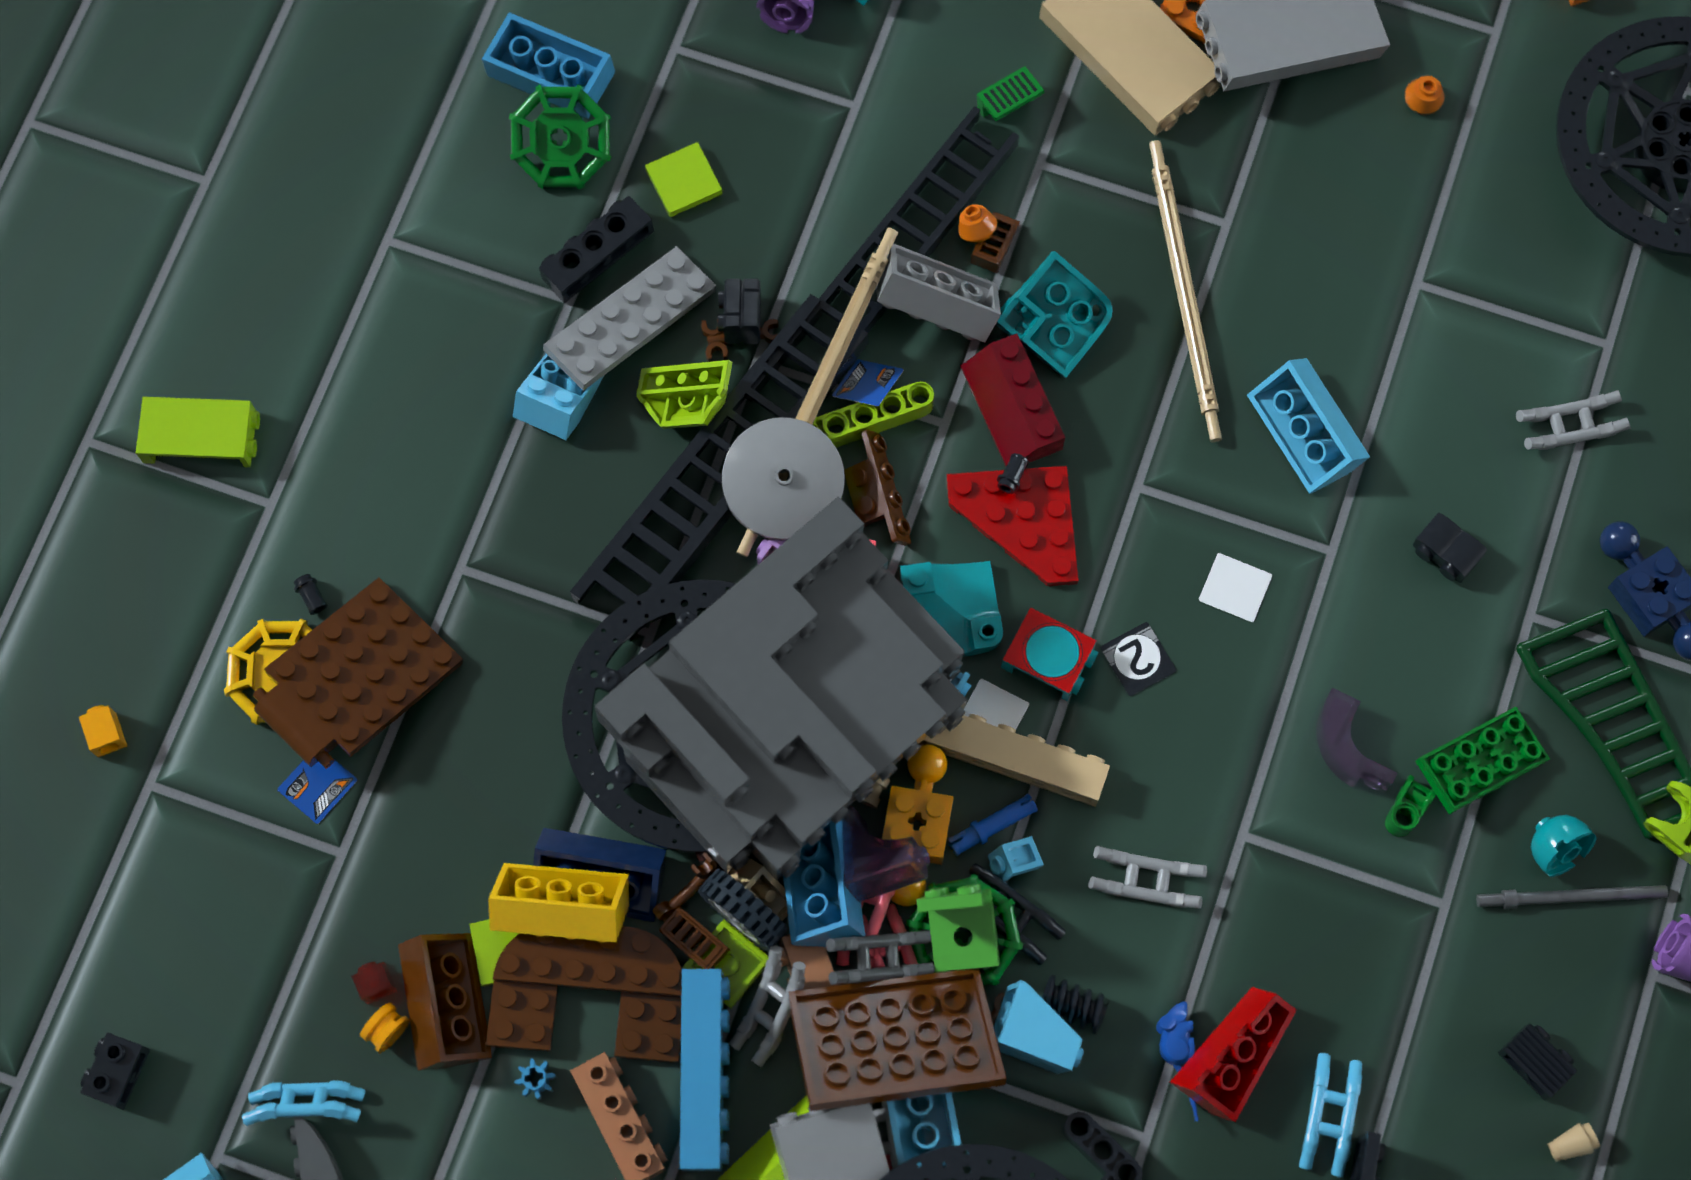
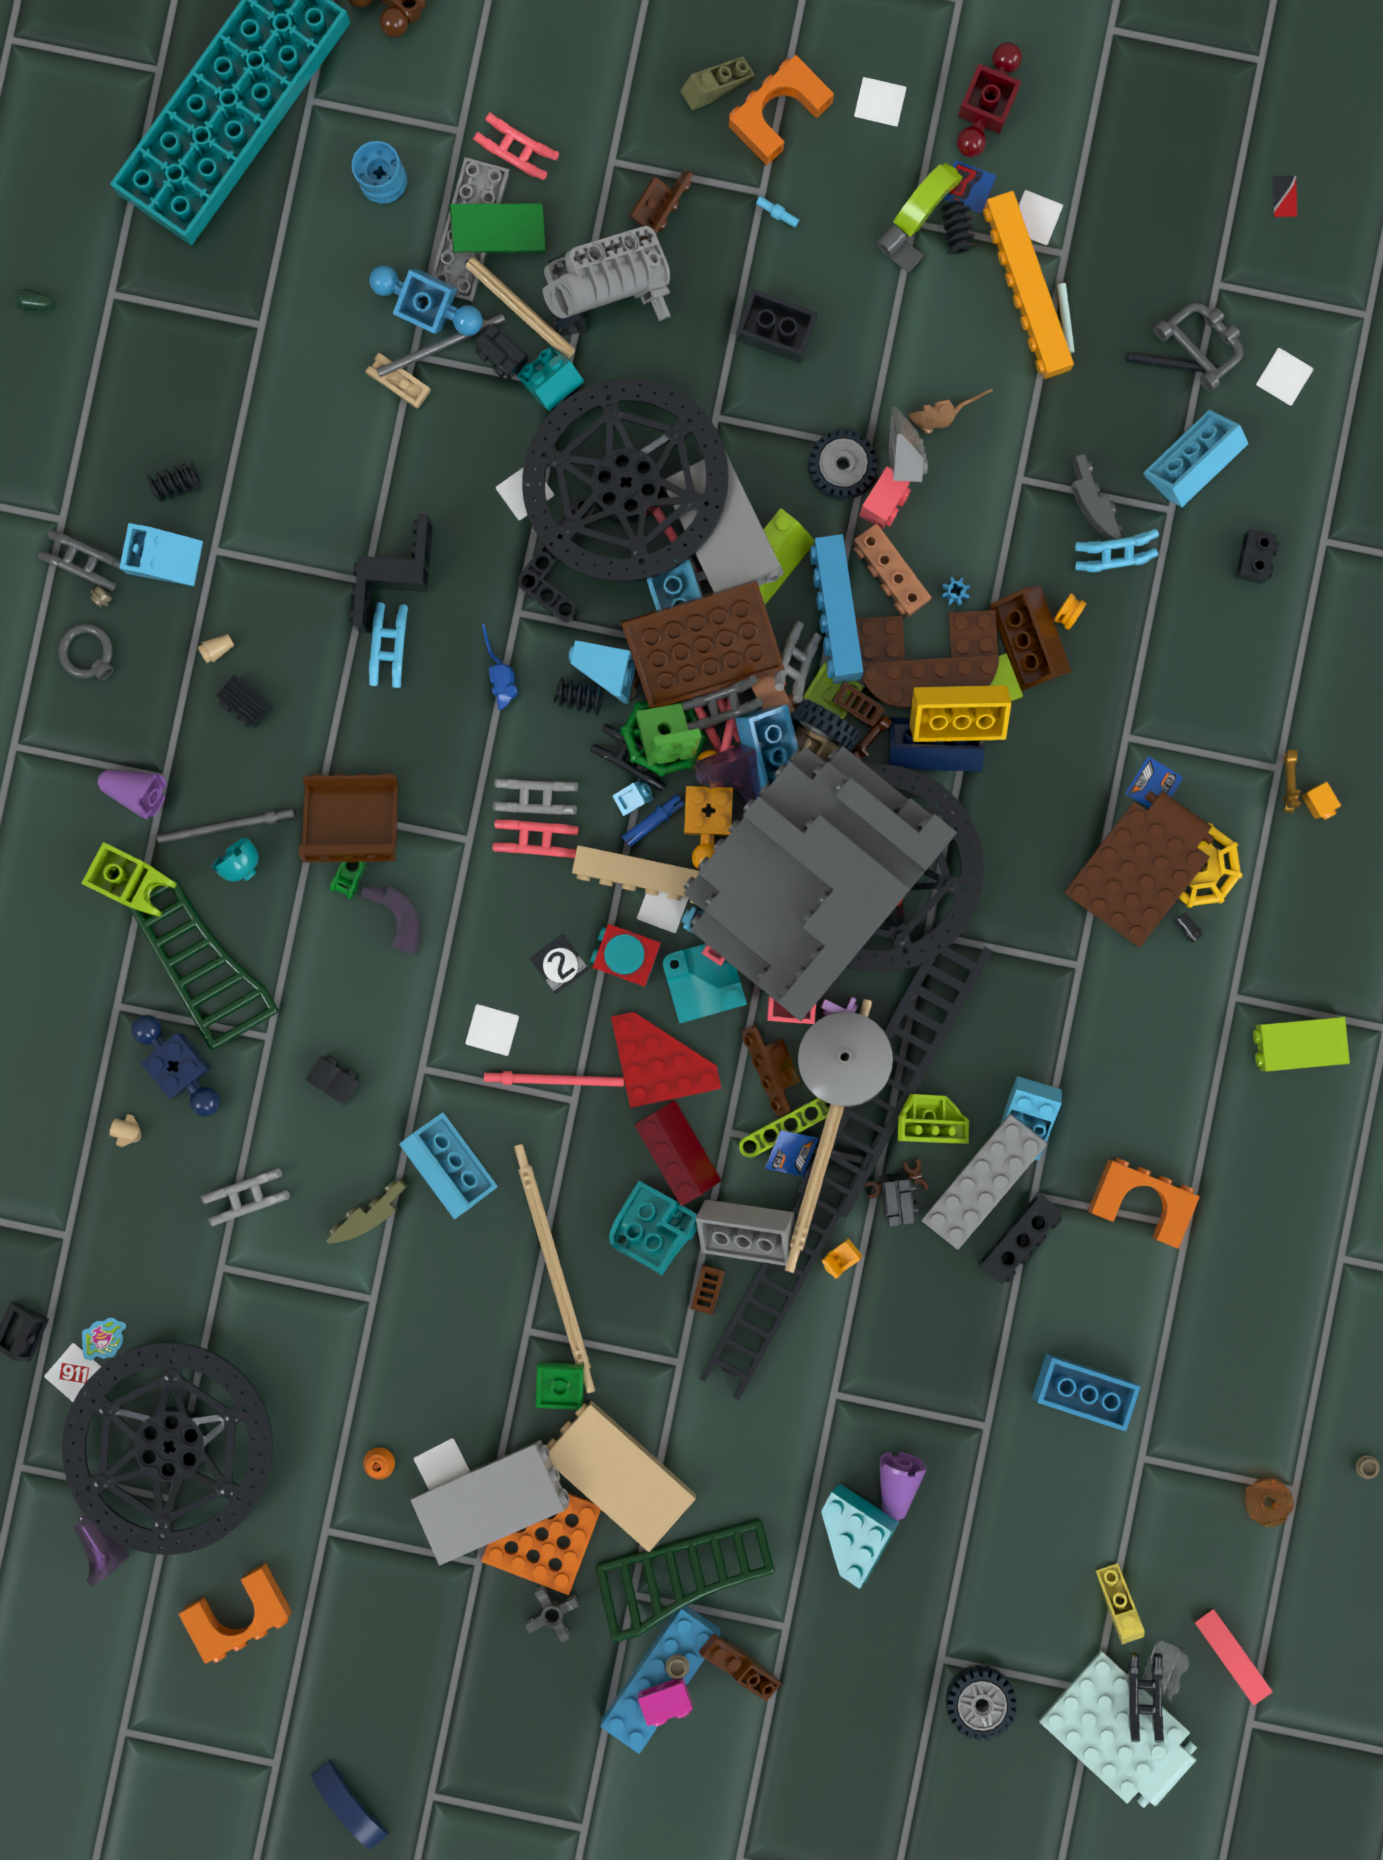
camera: 175 degrees right, 15 degrees up
clear red brick [351,961,397,1004] -> none
green plate [509,84,612,190] -> none
lime tile [645,142,723,217] -> none
orange cone [958,204,997,243] -> none
green panel [976,66,1044,122] -> none
black pin [997,453,1029,494] -> none
red wedge [1170,987,1297,1122] -> none
green tile [1415,707,1550,815] -> none
none -> reddish brown panel [299,773,399,863]
none -> olive slope [326,1179,409,1244]
none -> white sticker [414,1438,470,1489]
none -> coral bar [484,1071,624,1087]
none -> coral piece [492,819,578,858]
none -> green tile [536,1362,584,1410]
none -> light orange bracket [822,1238,863,1279]
none -> orange arch [1088,1157,1199,1249]
none -> pearl gold bar [1283,750,1301,813]

